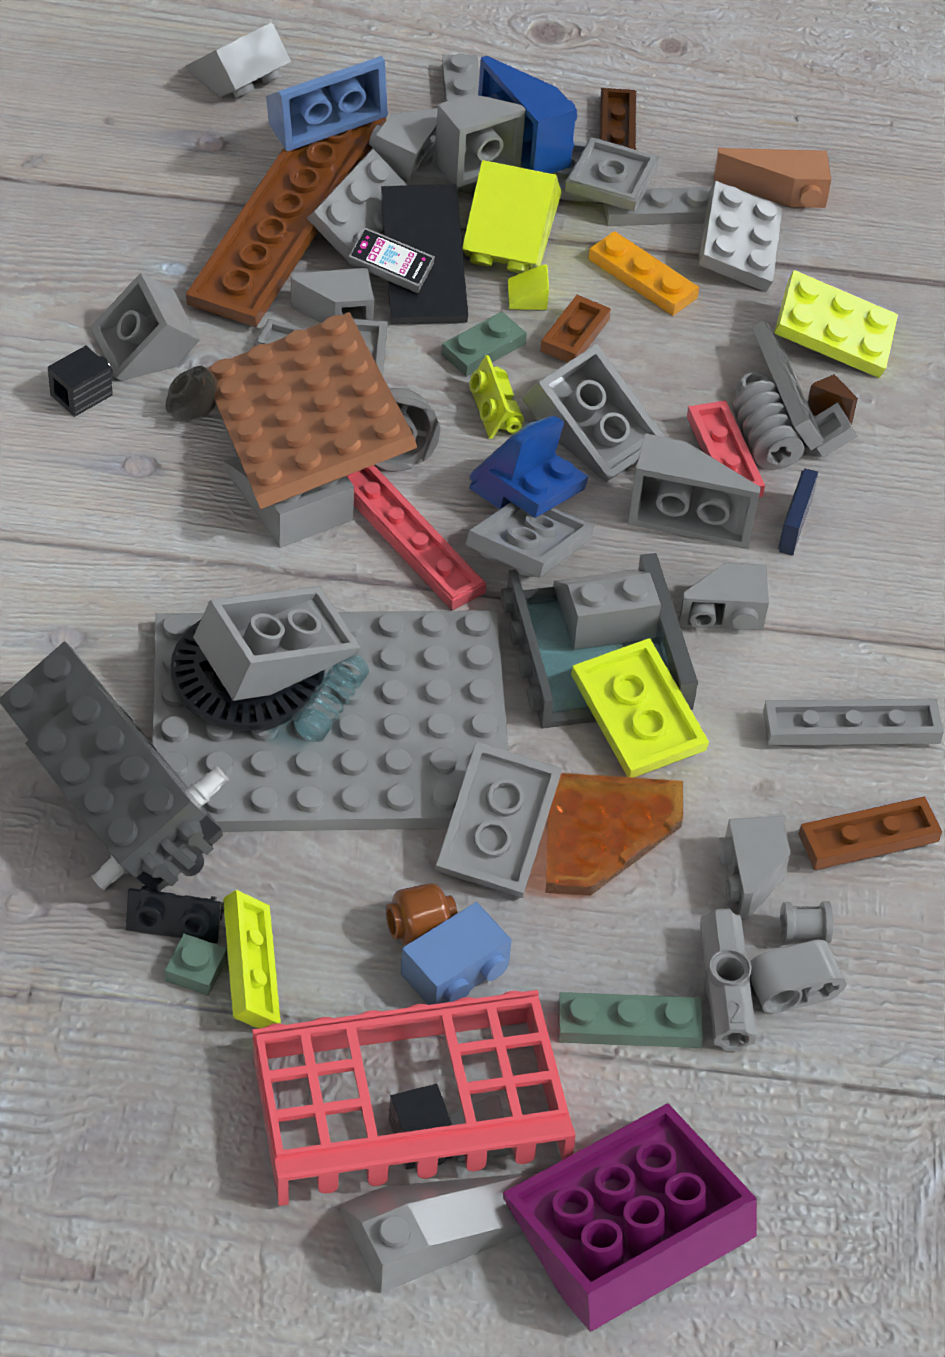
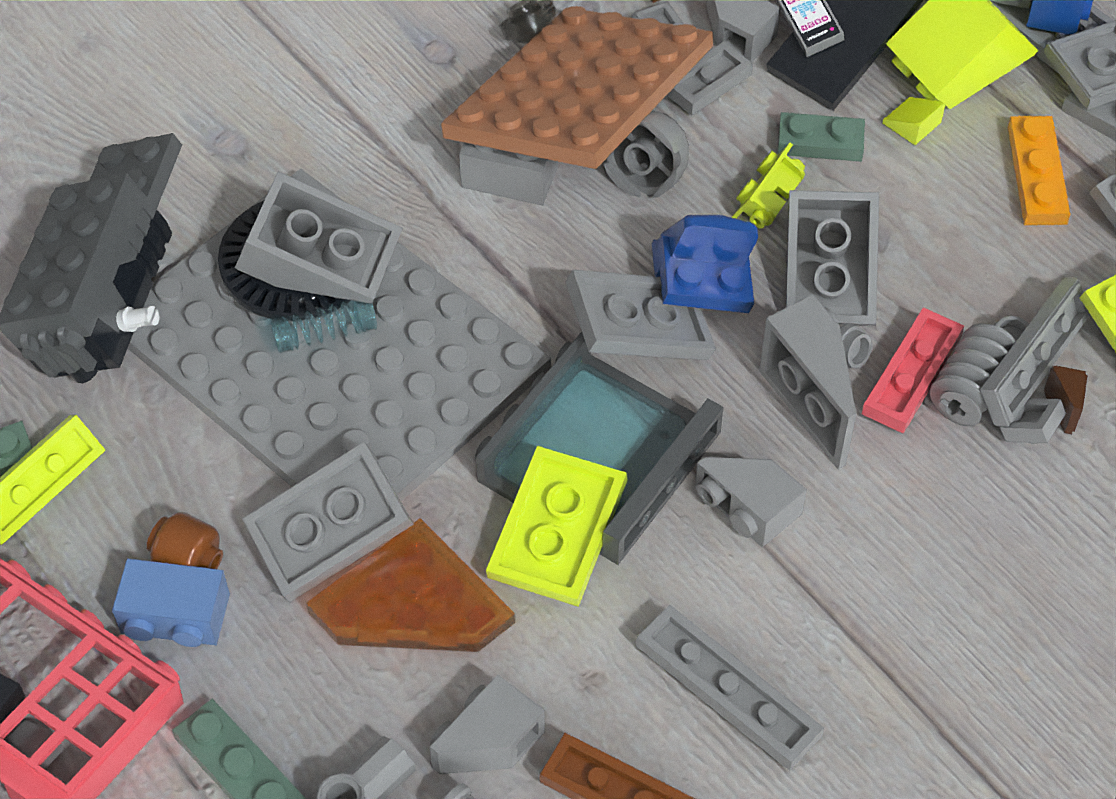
camera: 50 degrees right, 5 degrees up
black hinge [126,886,224,944] -> none
coral tile [347,465,486,611] -> none
dark orange plate [540,295,611,363] -> none
light grey slope [553,569,661,650] -> none
dark blue tile [778,468,818,556] -> none

